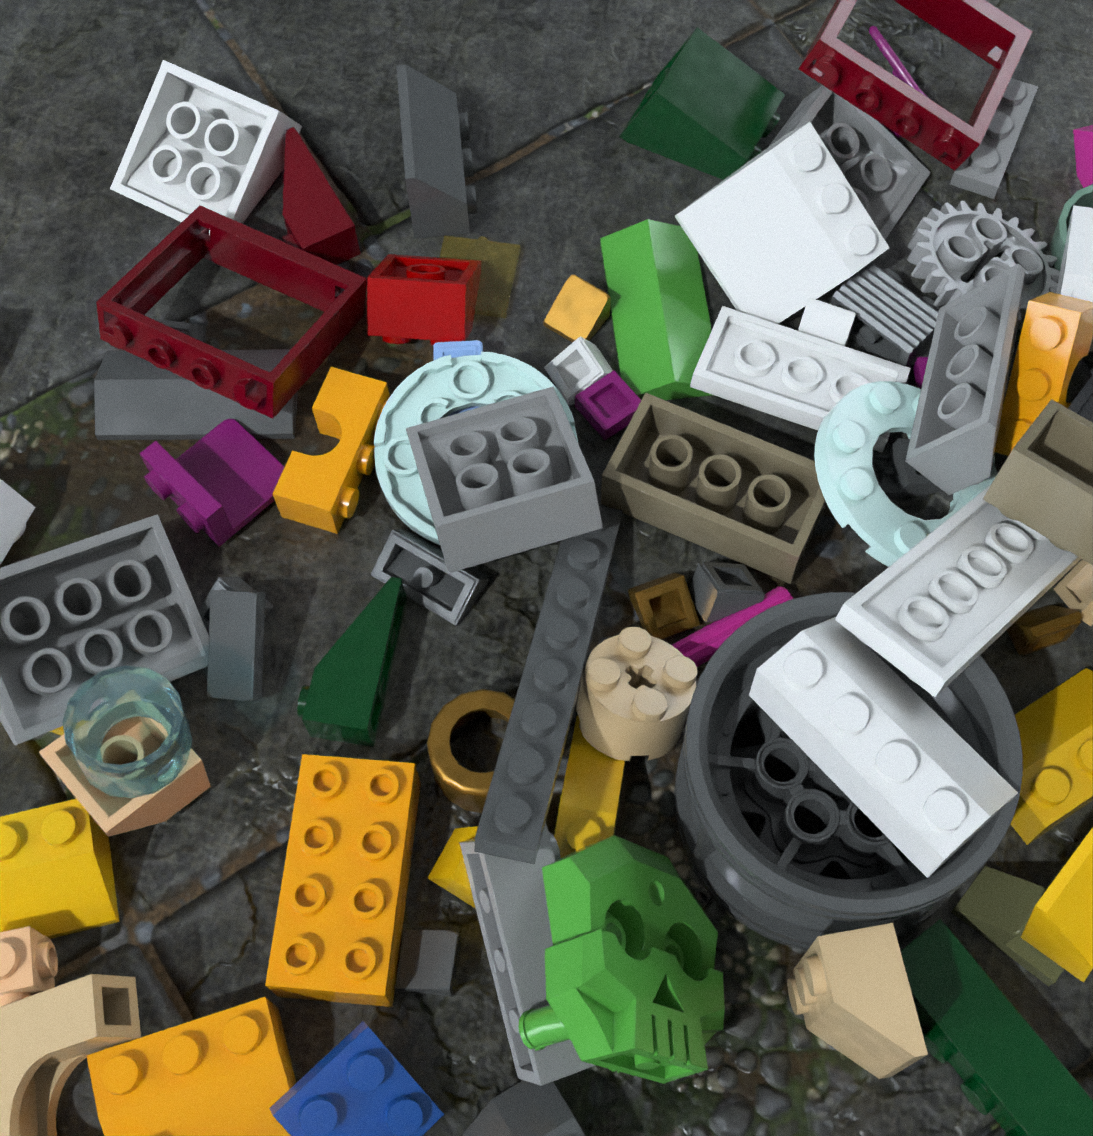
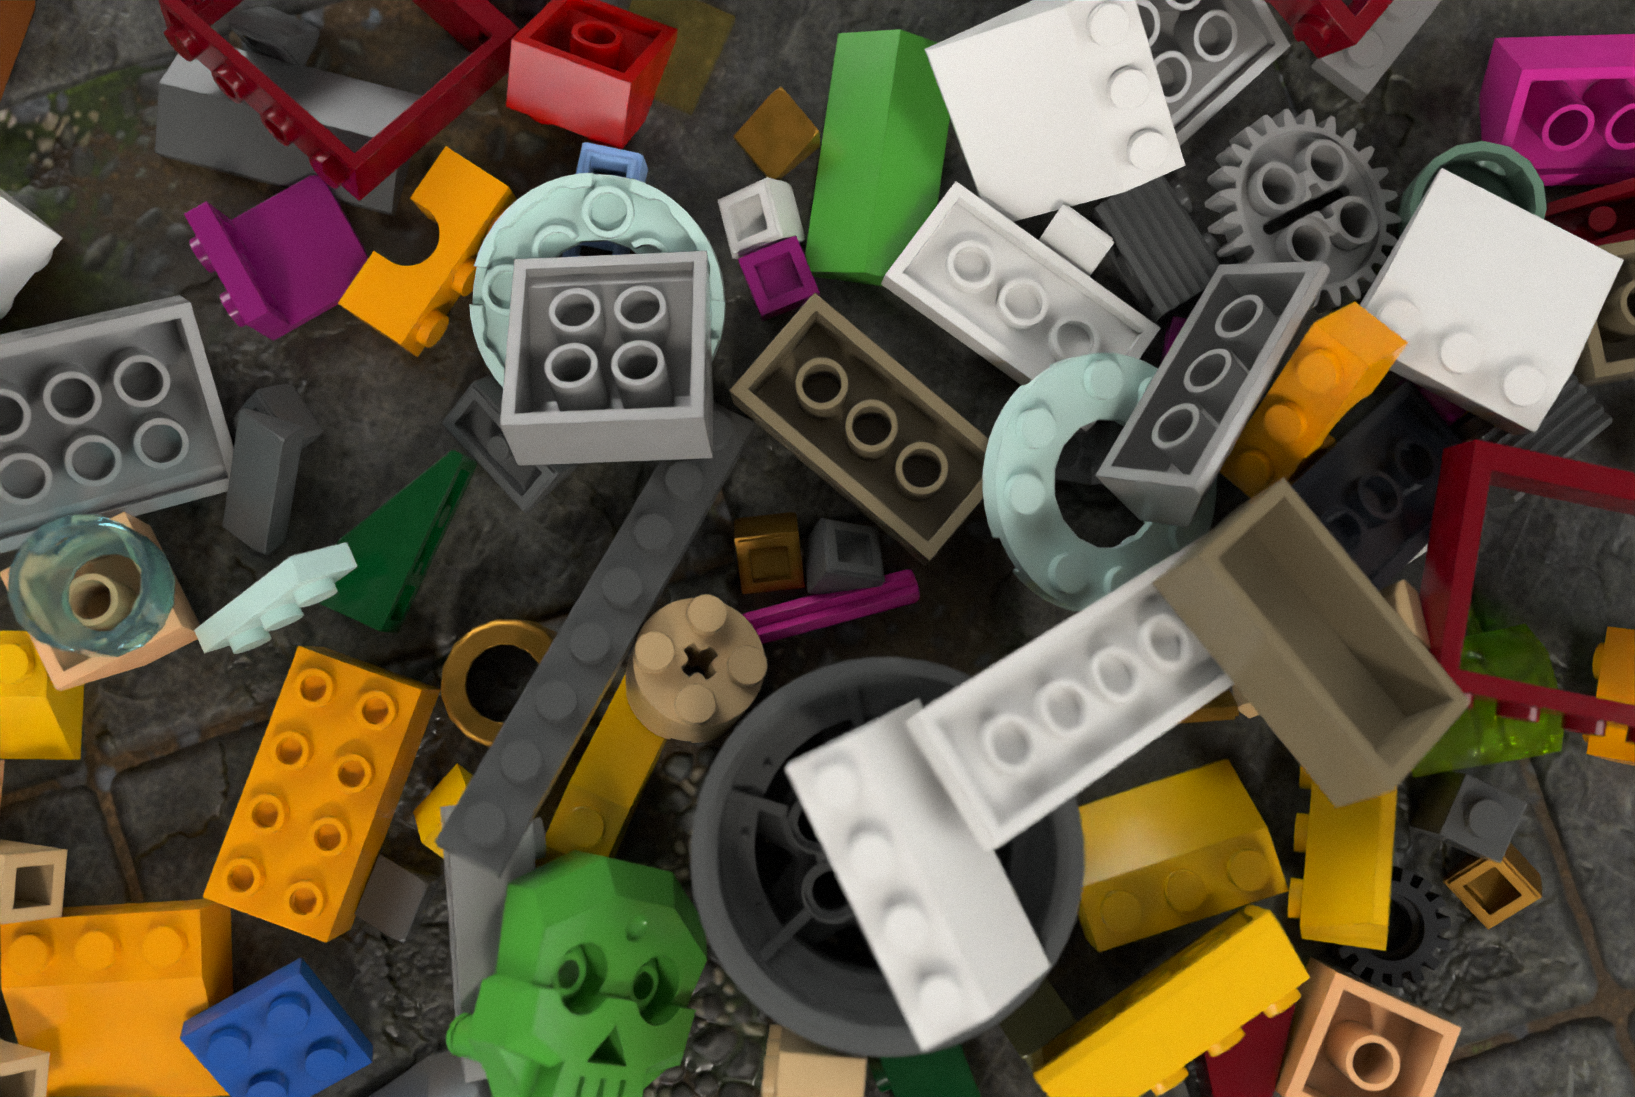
camera: 15 degrees right, 20 degrees up
none -> light aqua plate [194,542,358,654]

